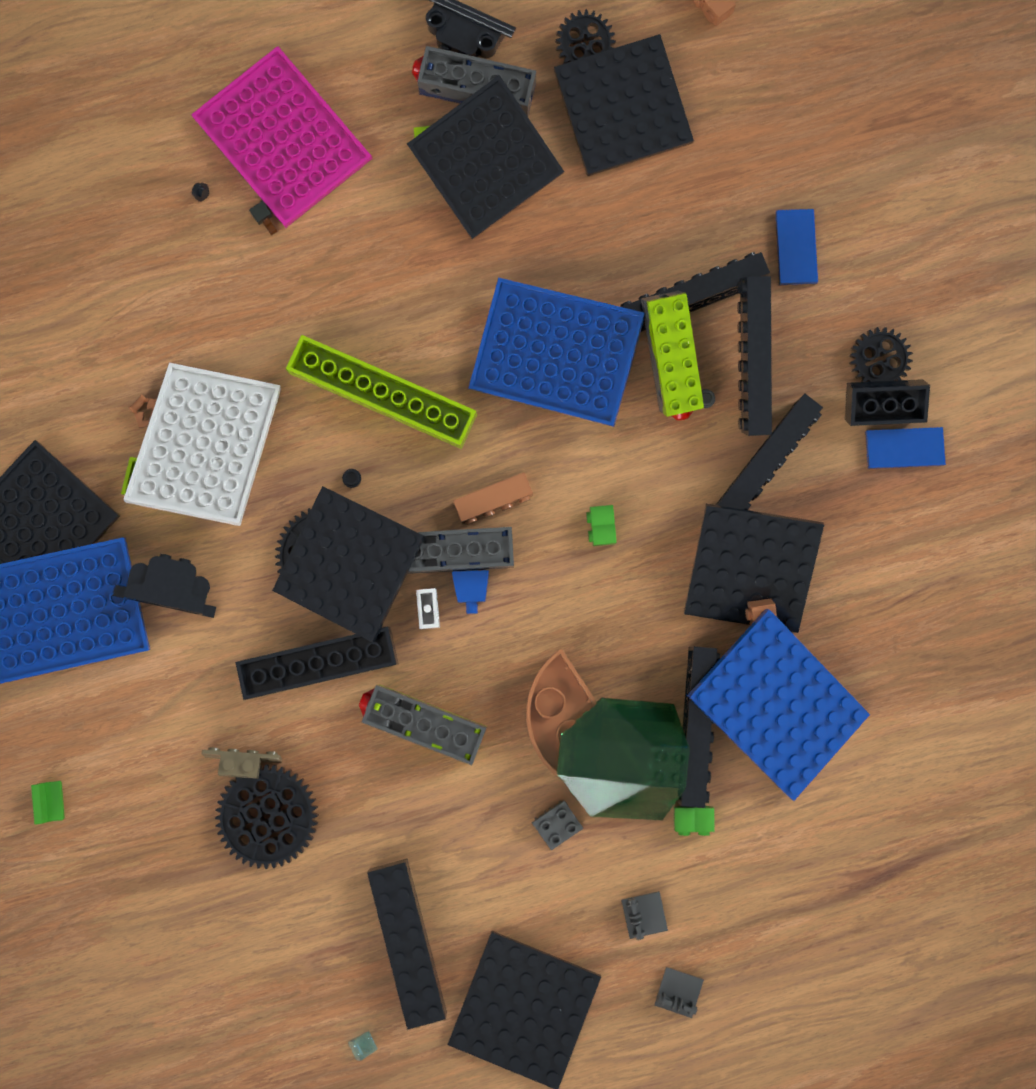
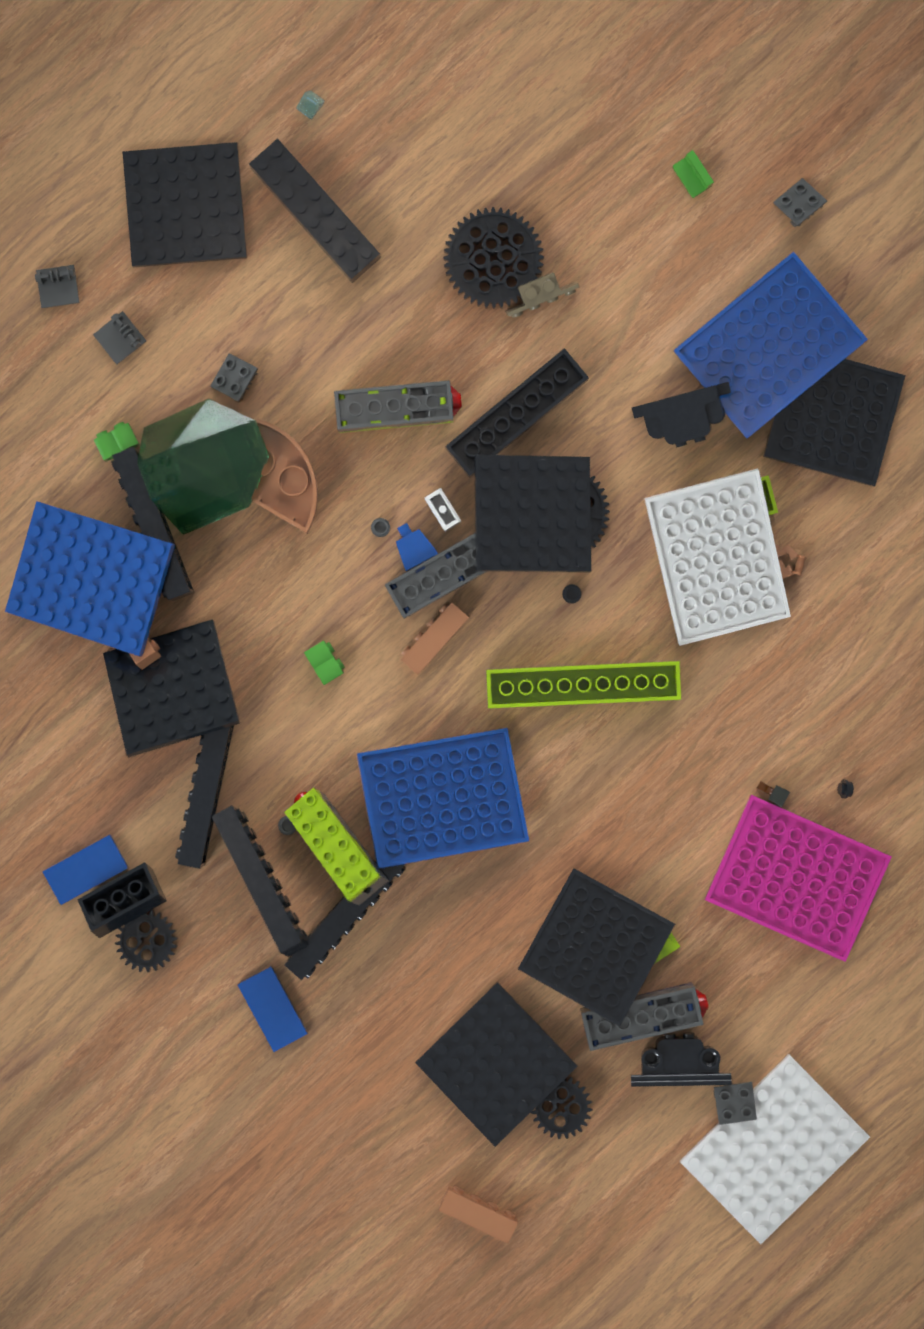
camera: 155 degrees right, 5 degrees up
none -> dark grey plate [371,518,390,537]

